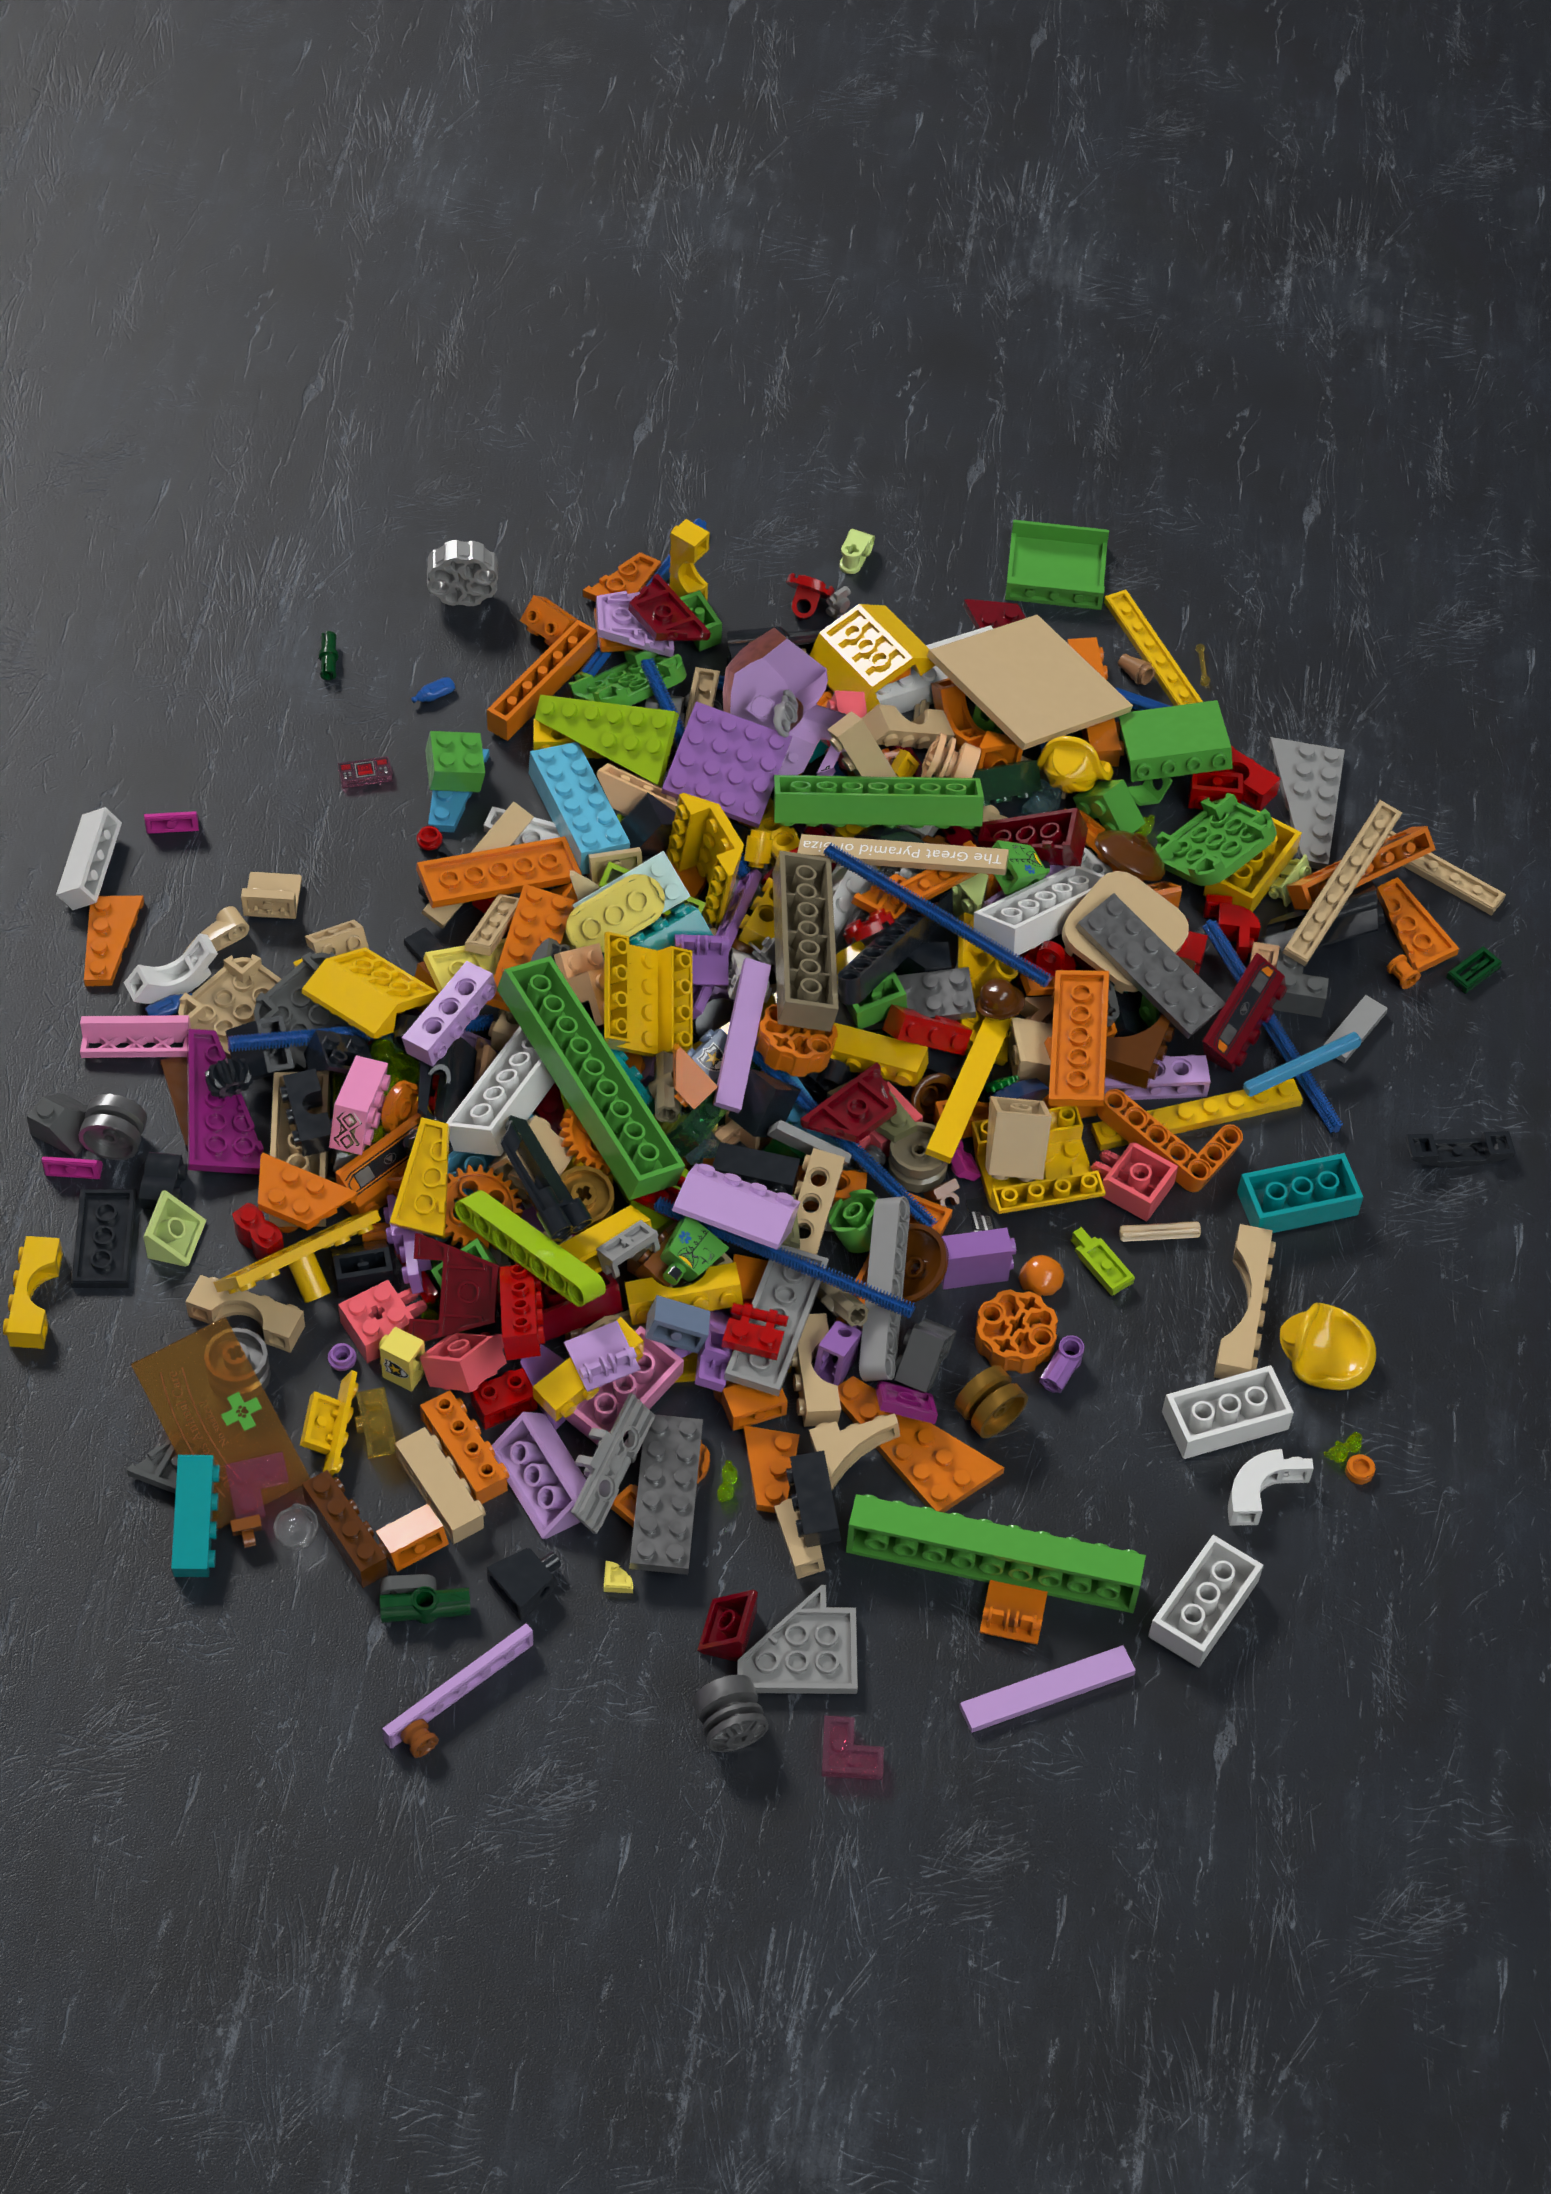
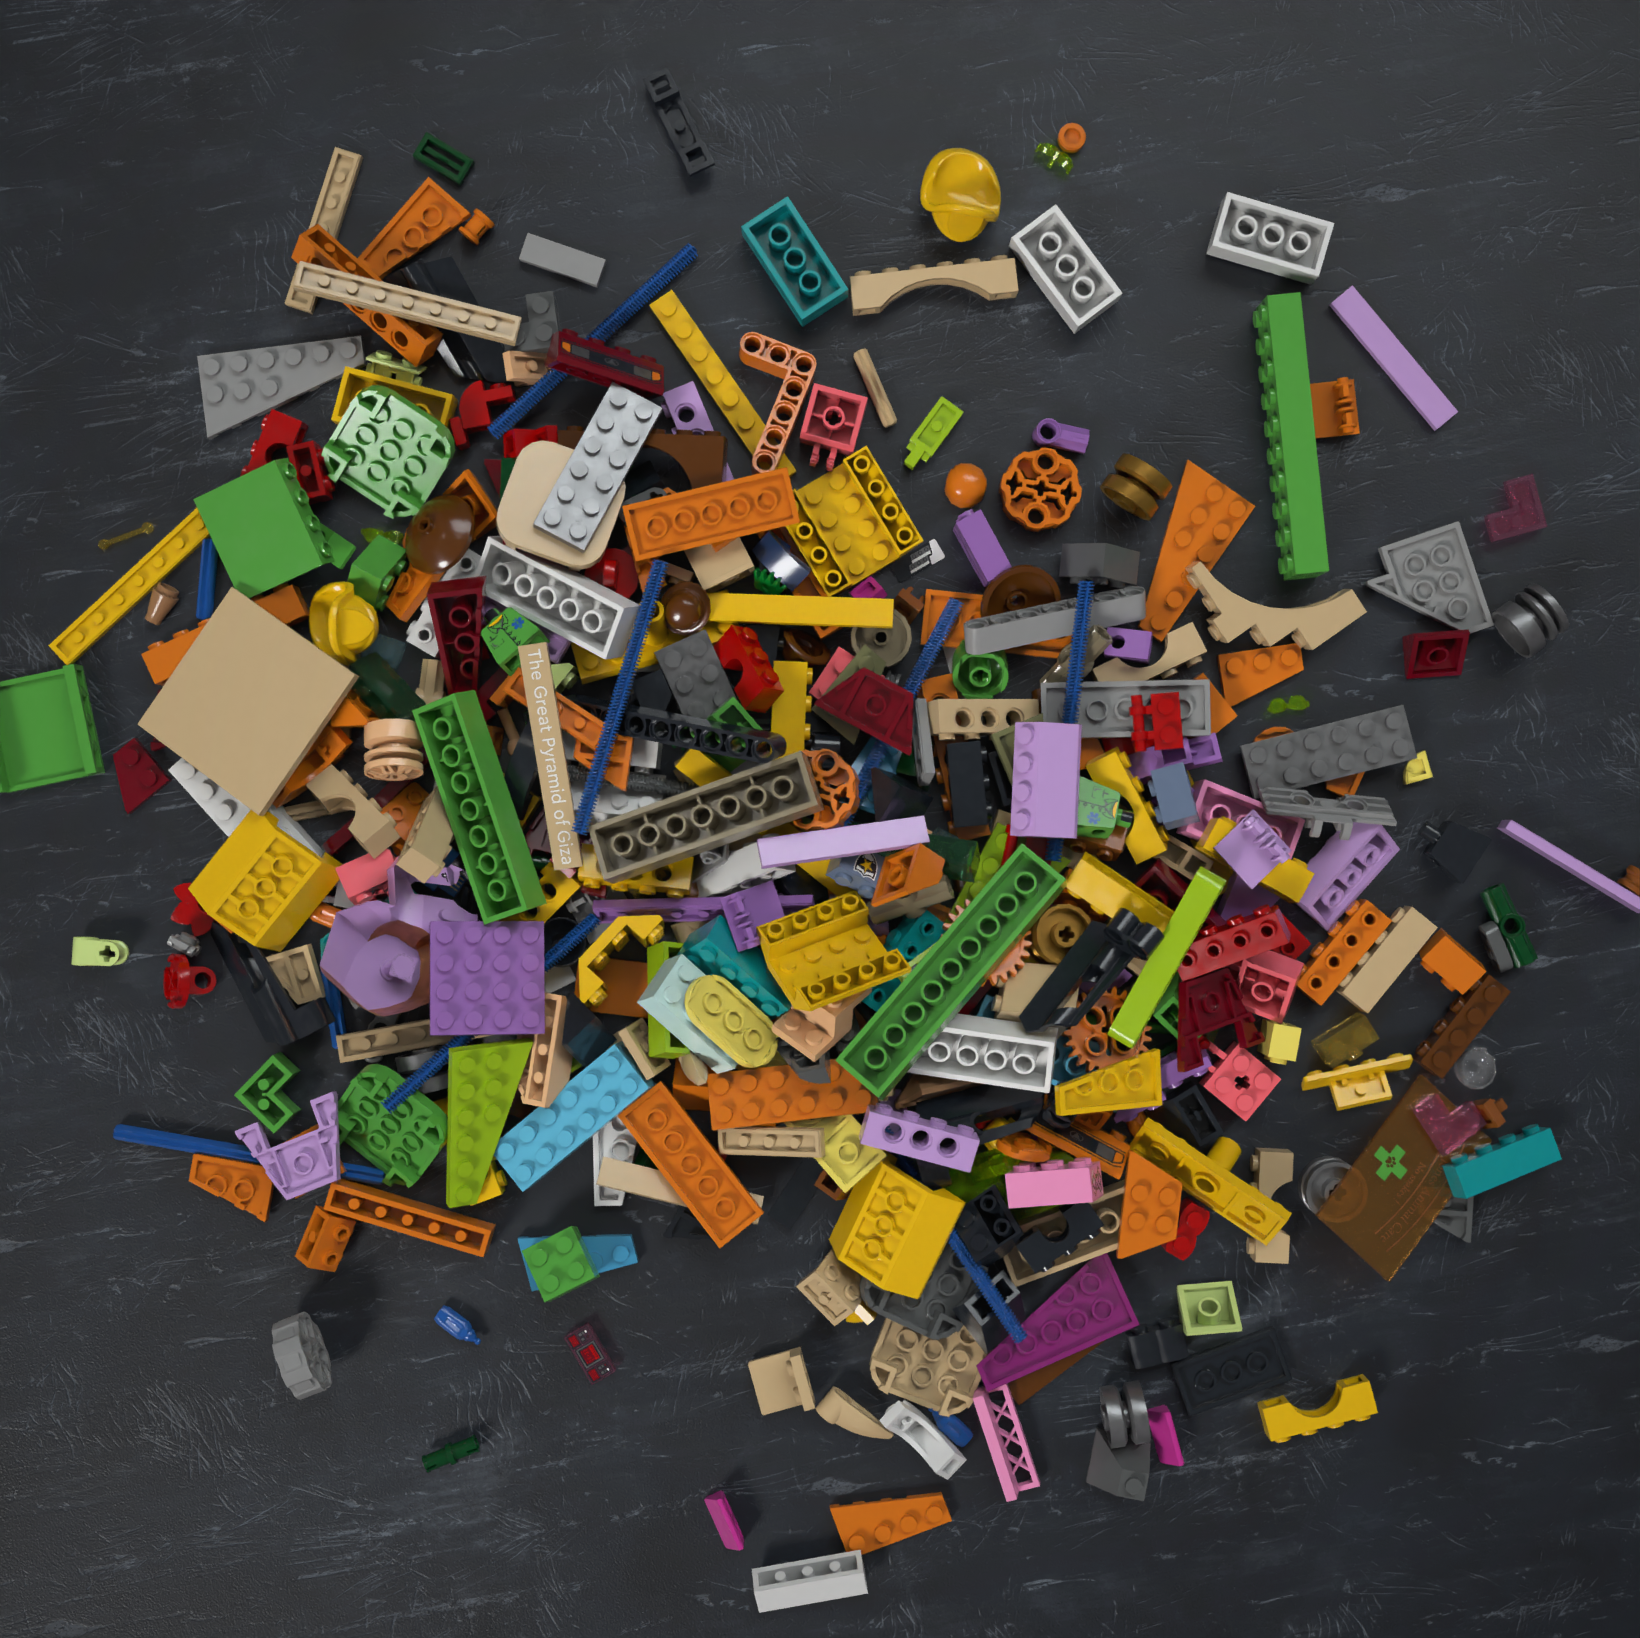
camera: 105 degrees left, 35 degrees up
black gear [205,1057,253,1098] -> none
medium lavender plate [328,1343,357,1371] -> none
red plate [417,826,442,850] -> none
light grey hinge [596,1220,660,1279] -> none
dark red wing [628,574,711,641] -> none
yellow arch [669,519,710,600] -> none
yellow brick [744,829,773,868] -> none
light grey piece [773,690,798,738] -> none
black brick [786,1450,841,1547] -> none
red plate [843,907,895,945] -> none
magenta tile [876,1381,938,1424] -> none
yellow plate [891,749,920,777] -> none
tan slope [985,1096,1052,1182] -> none
white arch [1228,1449,1314,1526] -> none
dark azure axle [1243,1032,1362,1097] -> none

